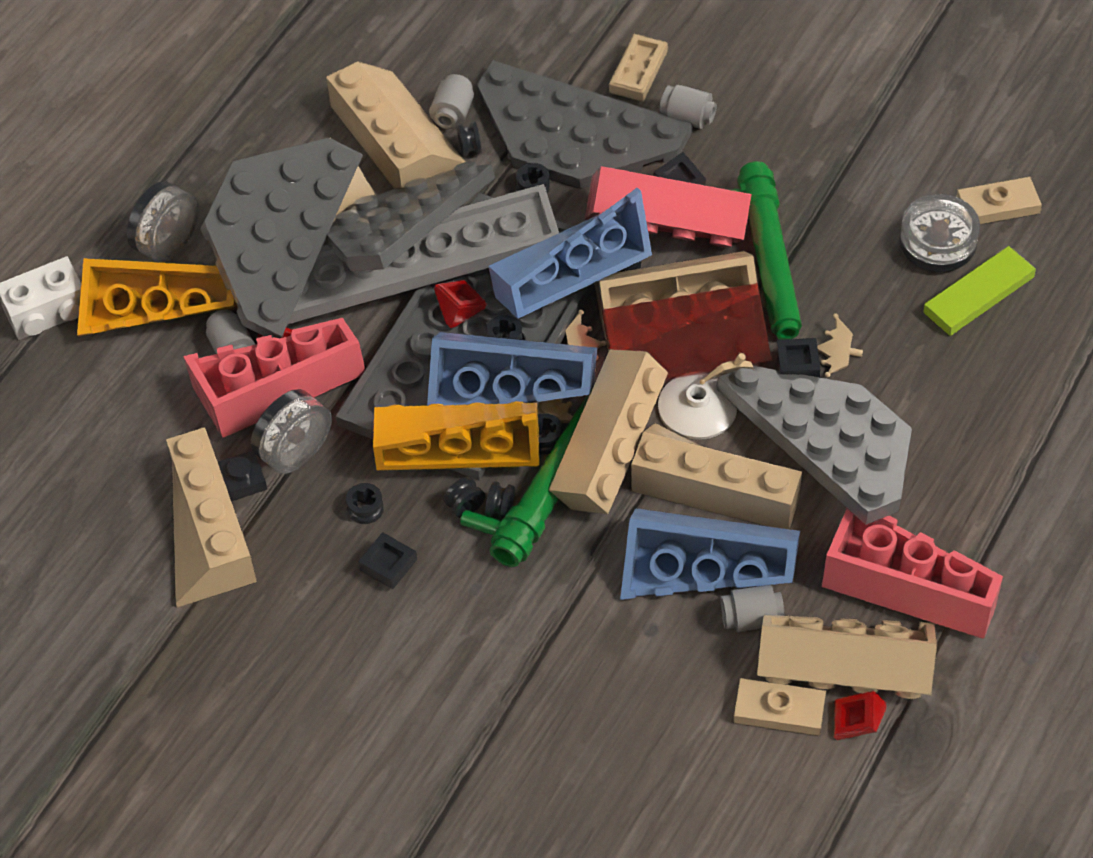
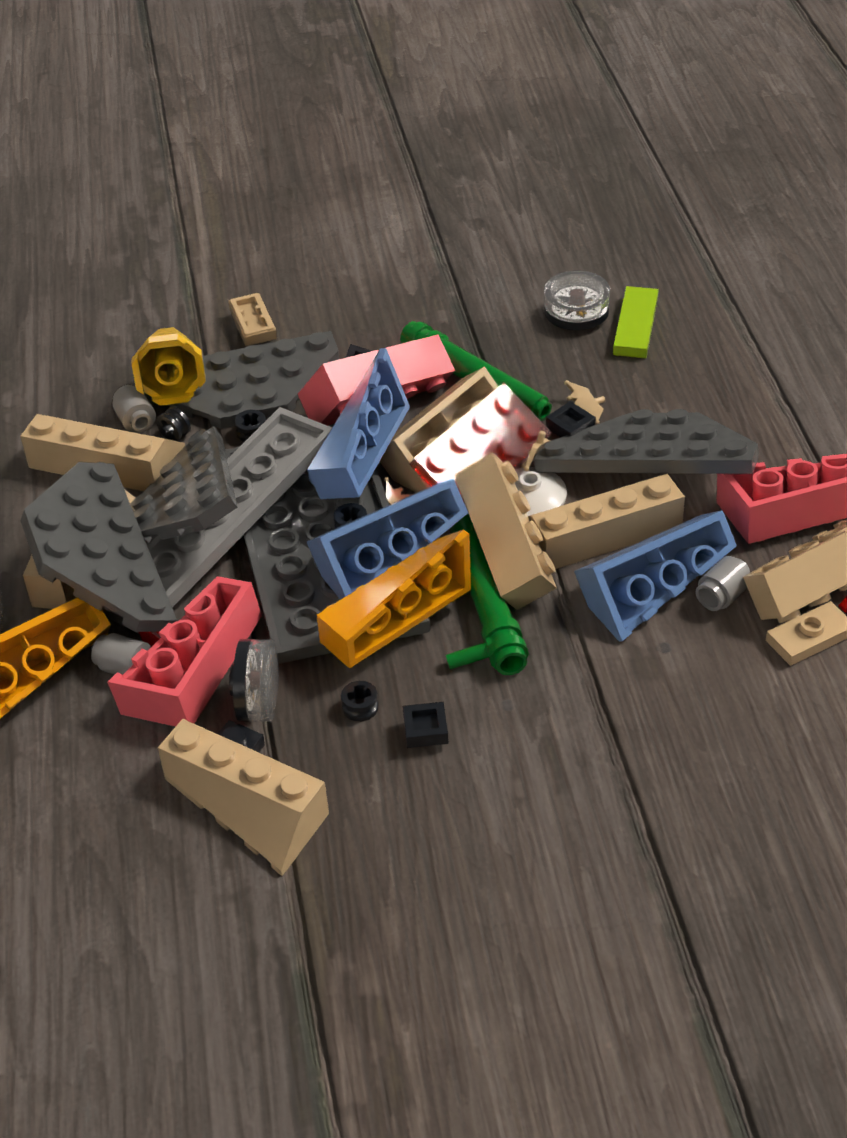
camera: 40 degrees left, 10 degrees down
red slope [434,280,487,328] -> none
black bush [444,477,485,518] -> none
black bush [485,481,515,520] -> none
light grey brick [660,84,717,129] -> none
tan plate [956,177,1042,225] -> none
none -> yellow cone [131,327,206,406]

